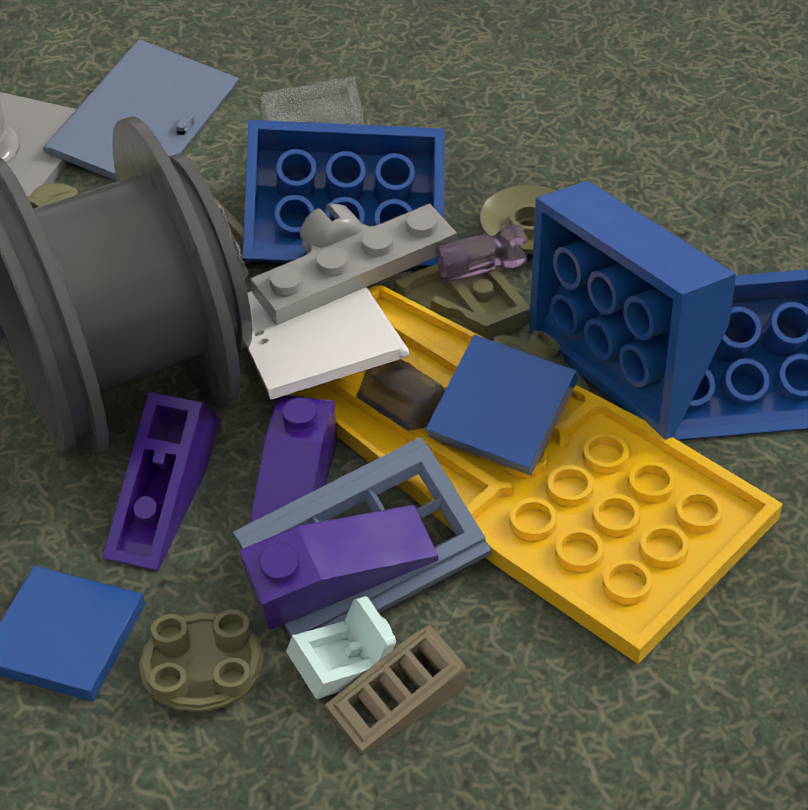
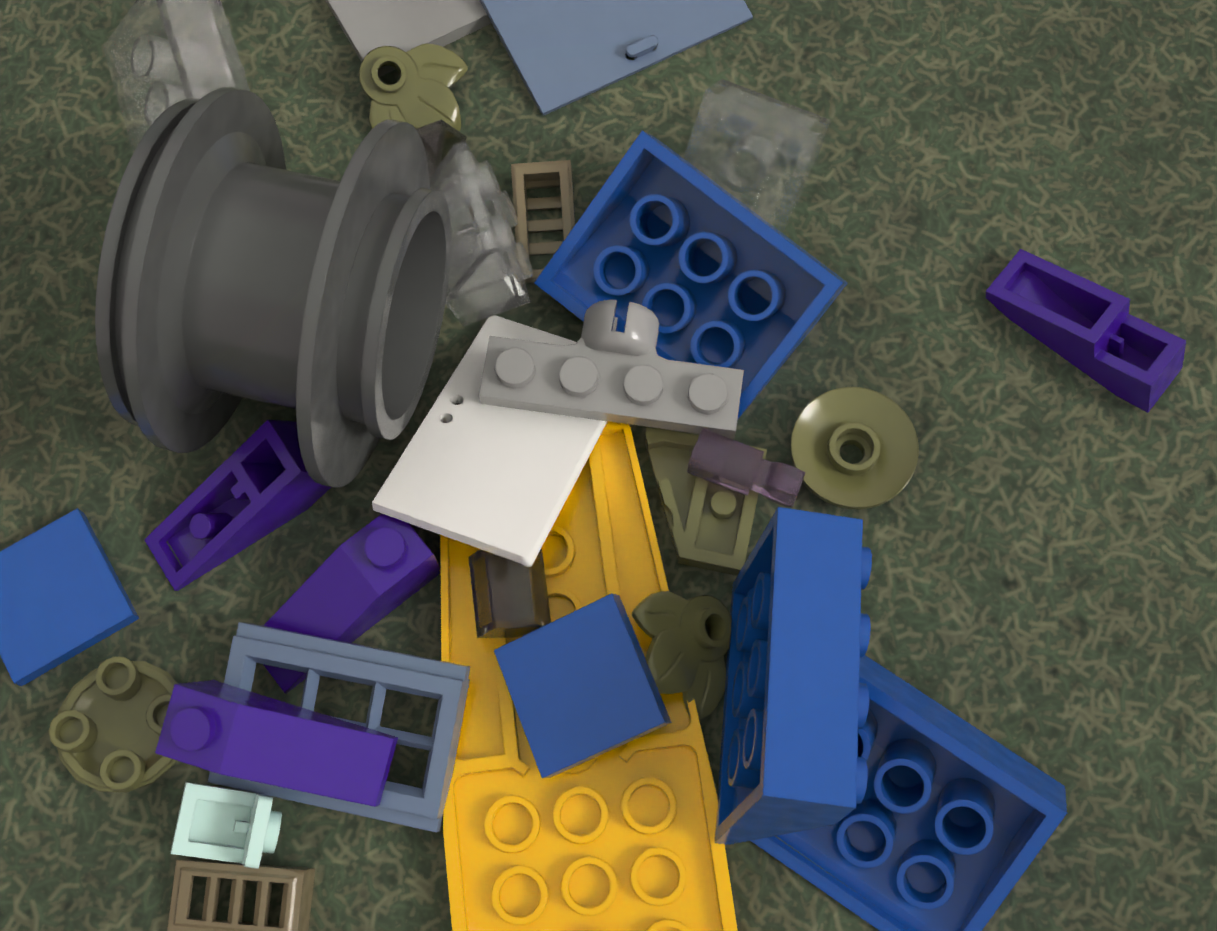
camera: 40 degrees right, 25 degrees up
none -> dark purple slope [986,249,1186,413]

